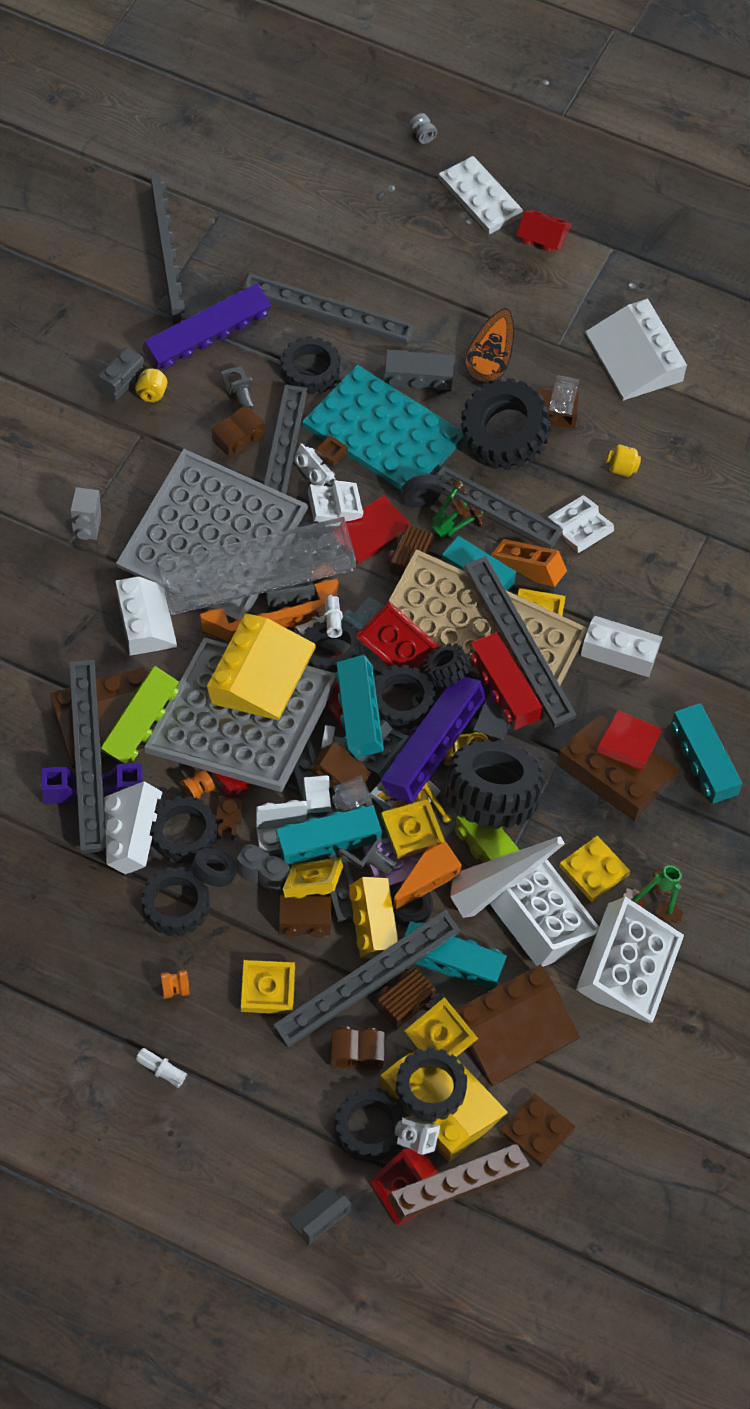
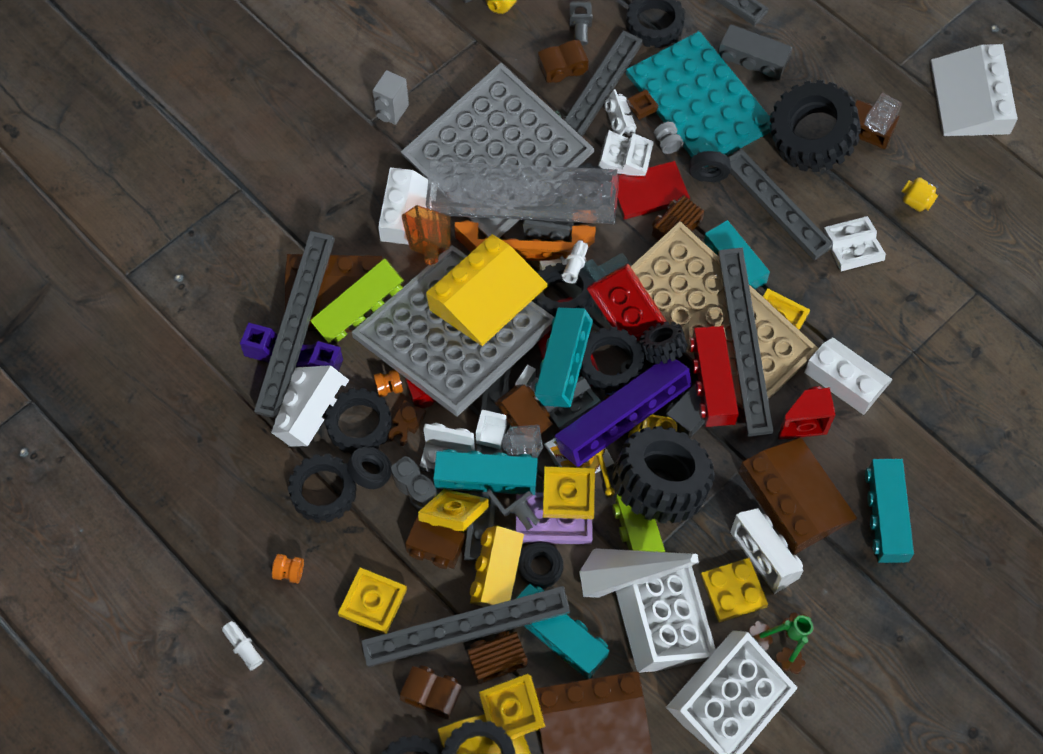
camera: 25 degrees right, 5 degrees up
orange slope [393,841,462,910] -> none
plant [431,479,484,538] -> none
shield [464,308,515,383] -> none
orange slope [491,539,567,587] -> none
red tile [596,710,663,771] -> none
none -> clear orange torso [402,205,451,265]
none -> light grey wheel [654,122,684,154]
none -> white slope [730,509,803,594]
none -> red slope [778,386,836,440]

